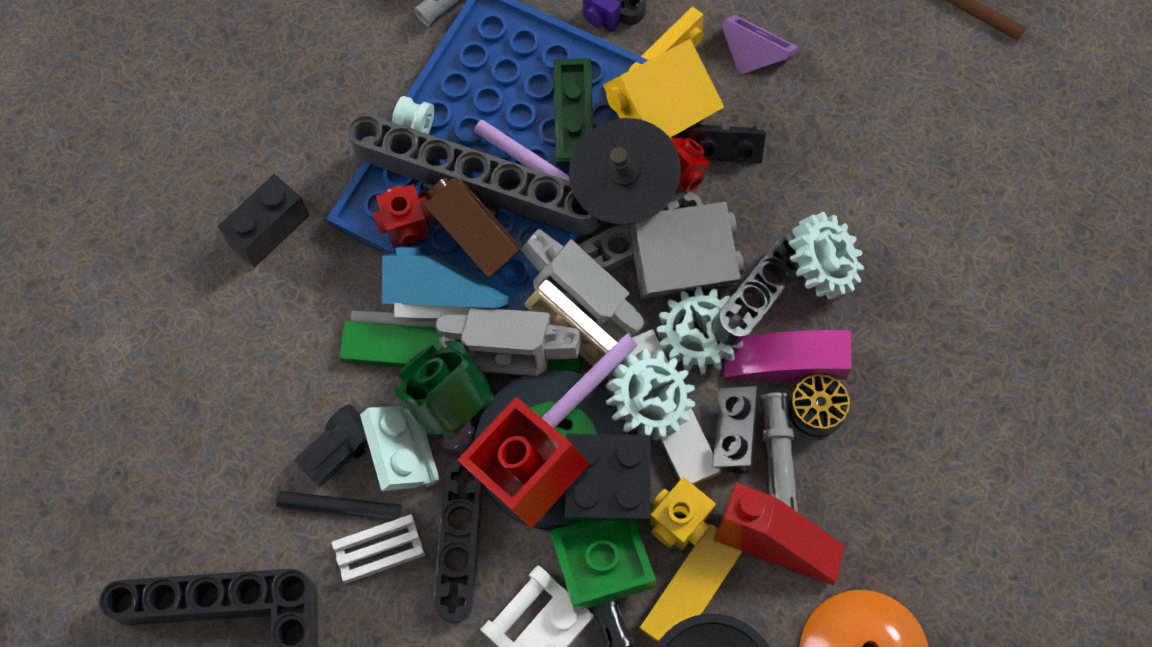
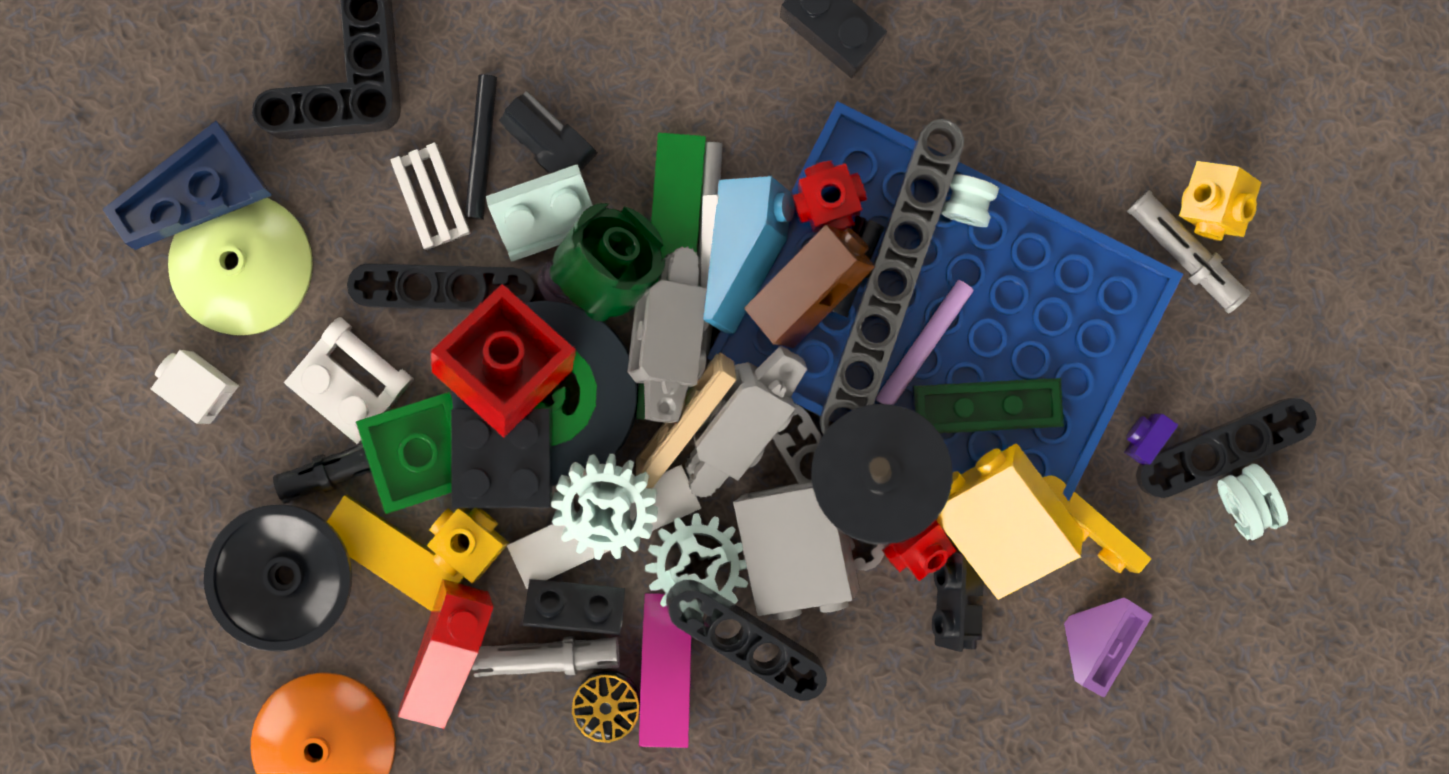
camera: 85 degrees right, 20 degrees up
lavender bar [541,334,638,428] -> none
light aqua gear [789,212,864,299] -> none

